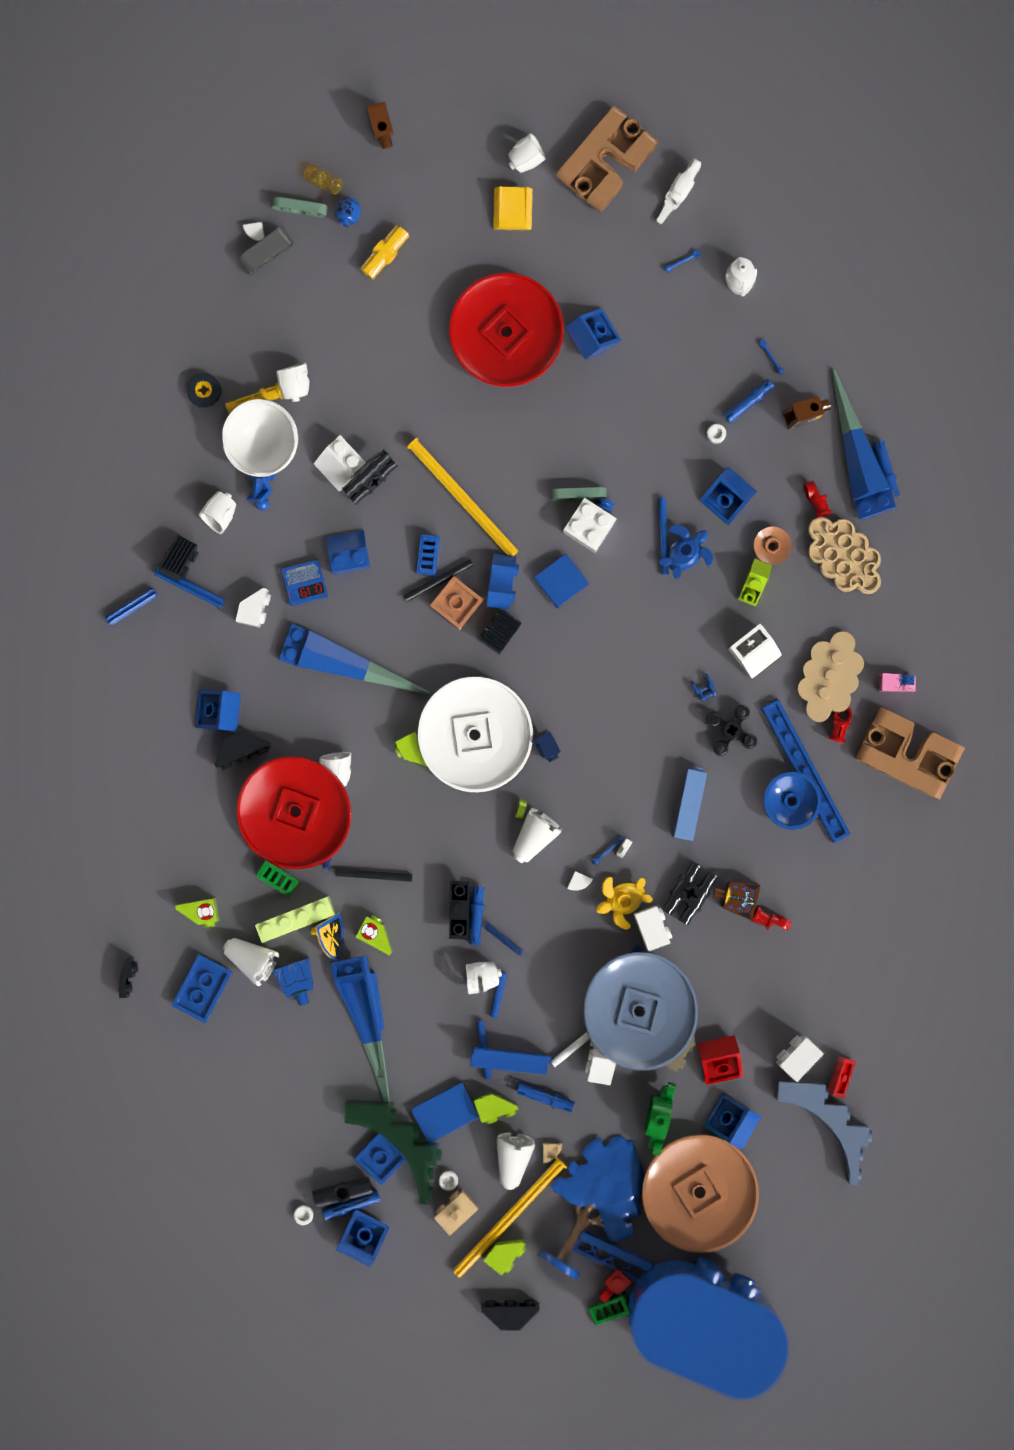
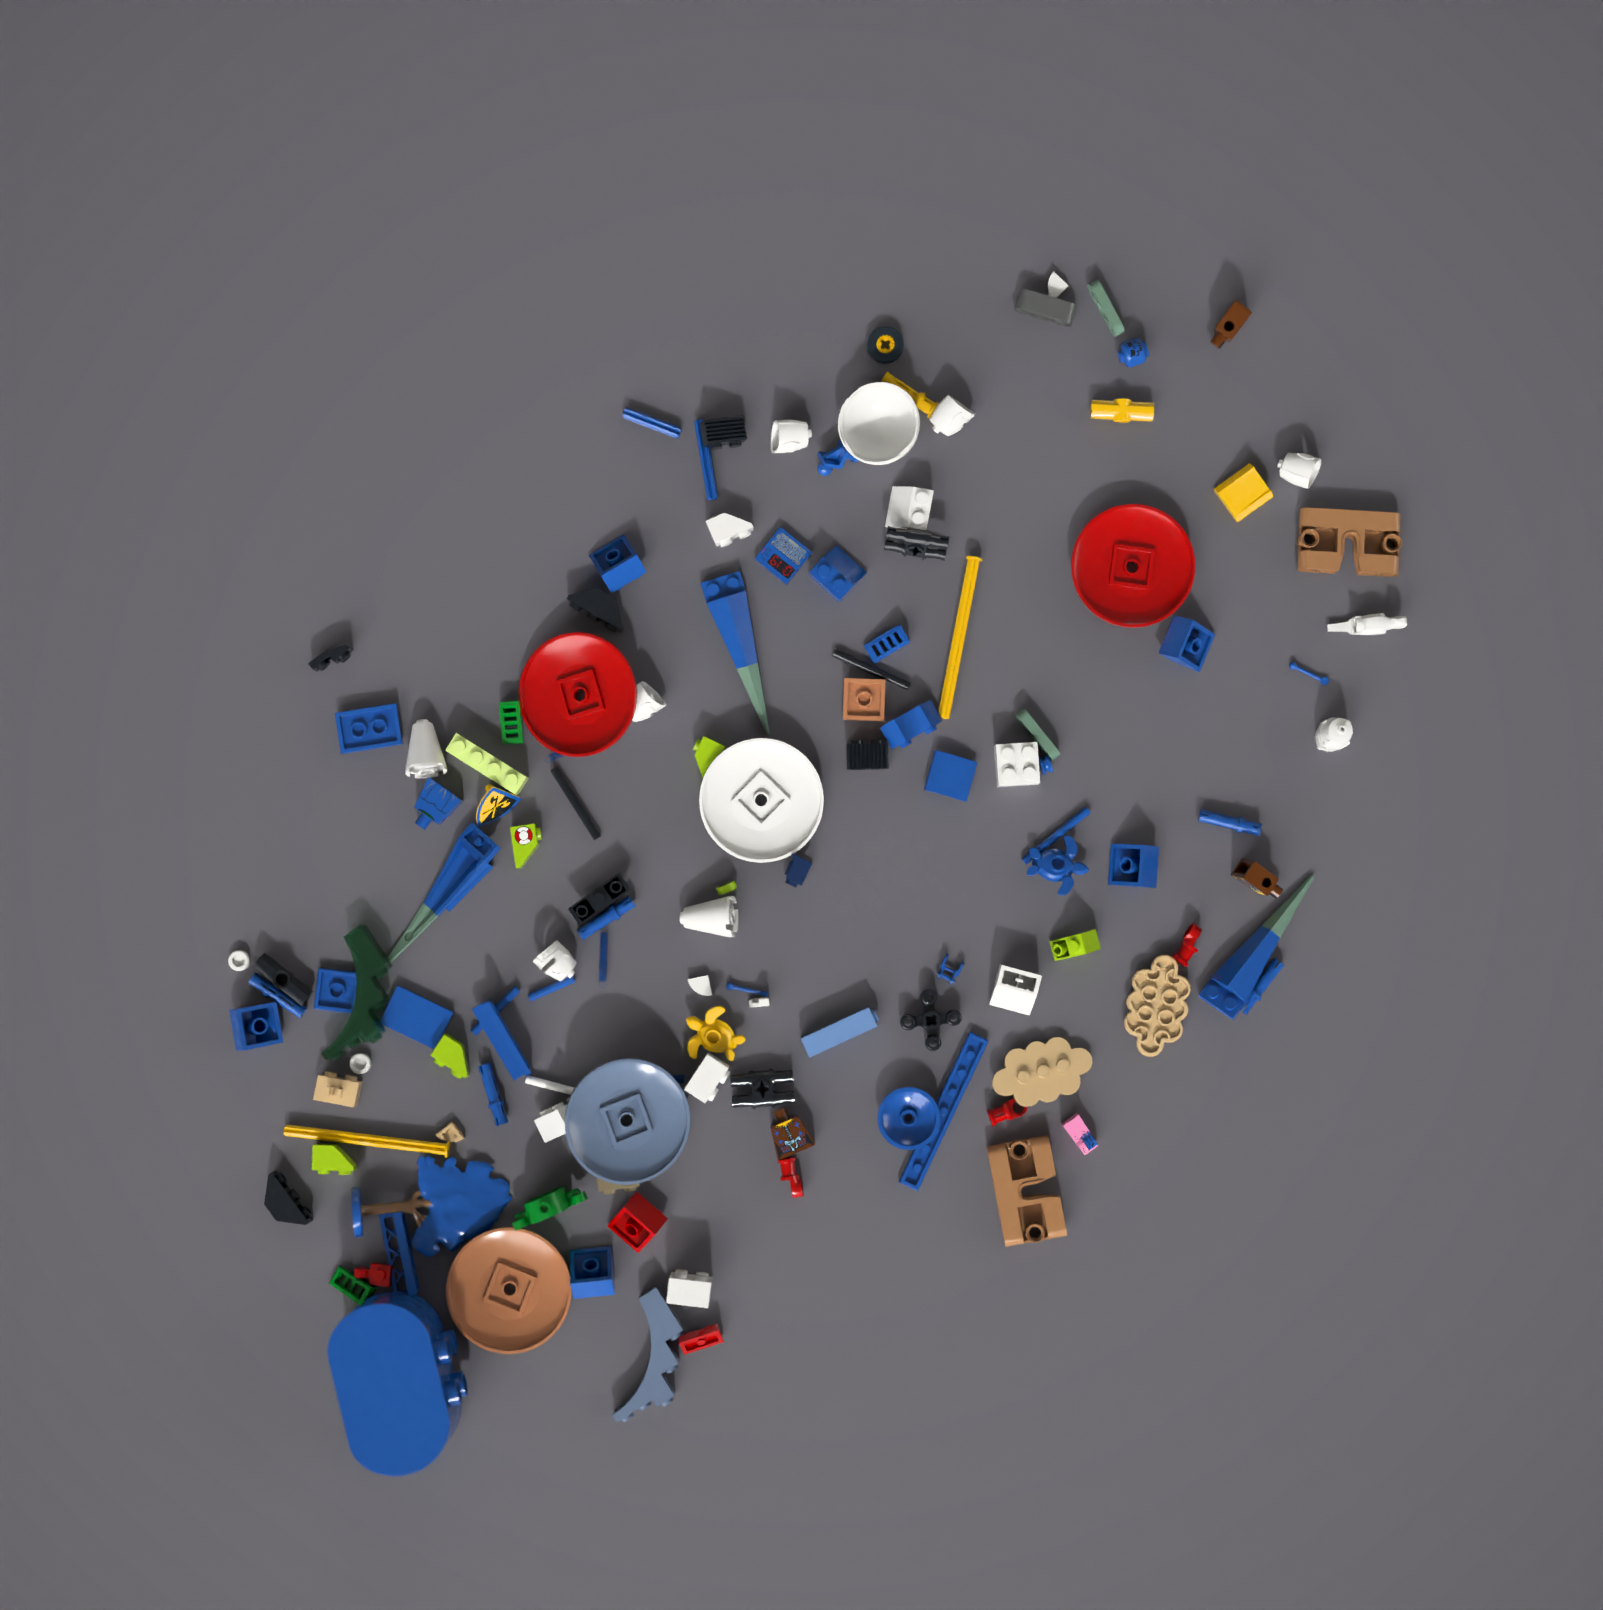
camera: 55 degrees right, 0 degrees up
lime slope [175,898,220,928] -> none
clear yellow connector [304,165,343,195] -> none
white cone [497,1133,535,1190] -> none
white tile [707,424,726,444] -> none
nougat dish [753,527,792,565] -> none
blue hinge [759,340,784,374] -> none

